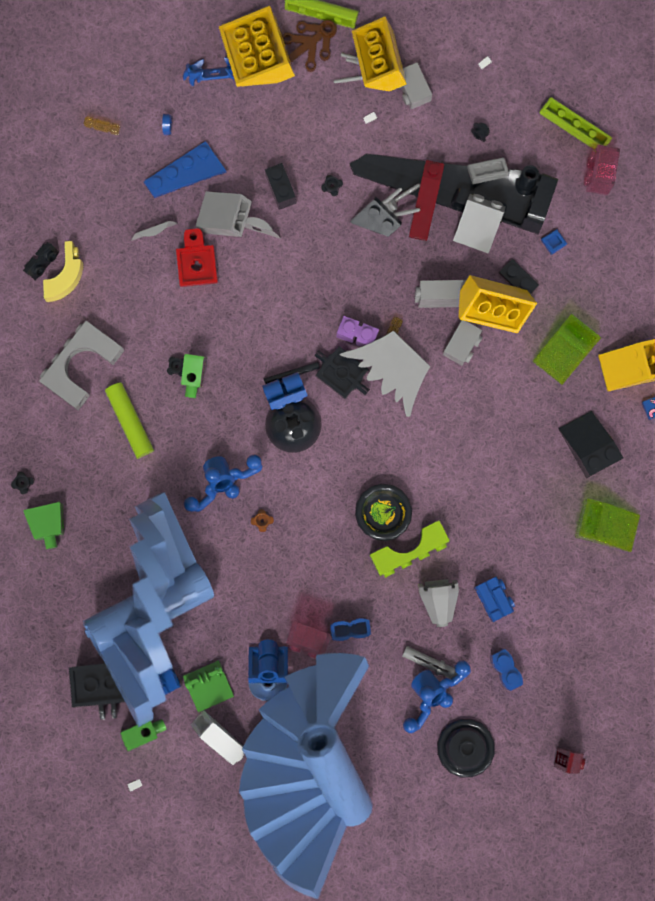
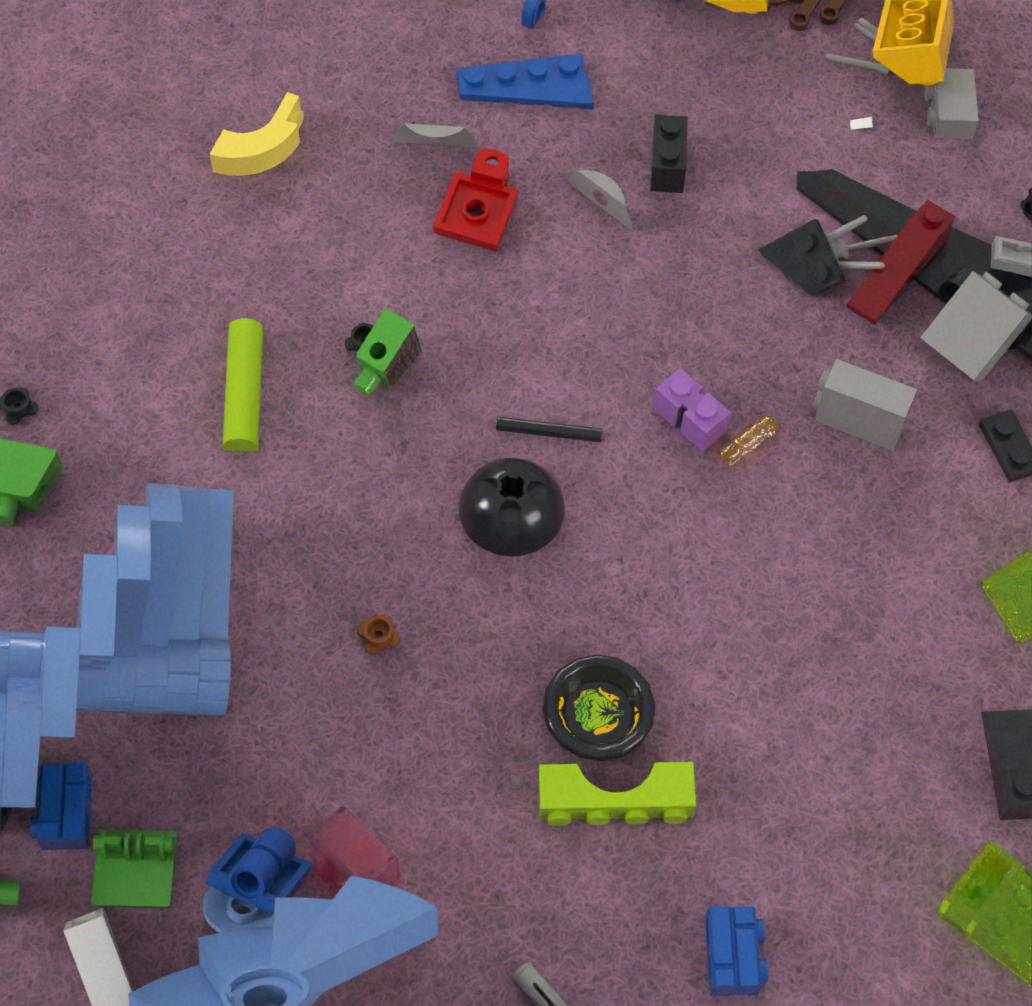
camera: 25 degrees right, 20 degrees down
black hinge [23,242,60,281] -> none
light grey arch [39,321,124,411] -> none
blue wheel [184,454,263,512] -> none
light grey brick [195,192,252,237] -> none
blue plate [262,372,308,410] -> none
black plate [314,346,370,399] -> none
black plate [321,175,343,197] -> none
blue brick [330,619,371,641] -> none
light grey piece [339,331,430,417] -> none
light grey cone [418,579,459,627] -> none
light grey brick [443,320,483,366] -> none
yellow slope [458,275,537,333] -> none

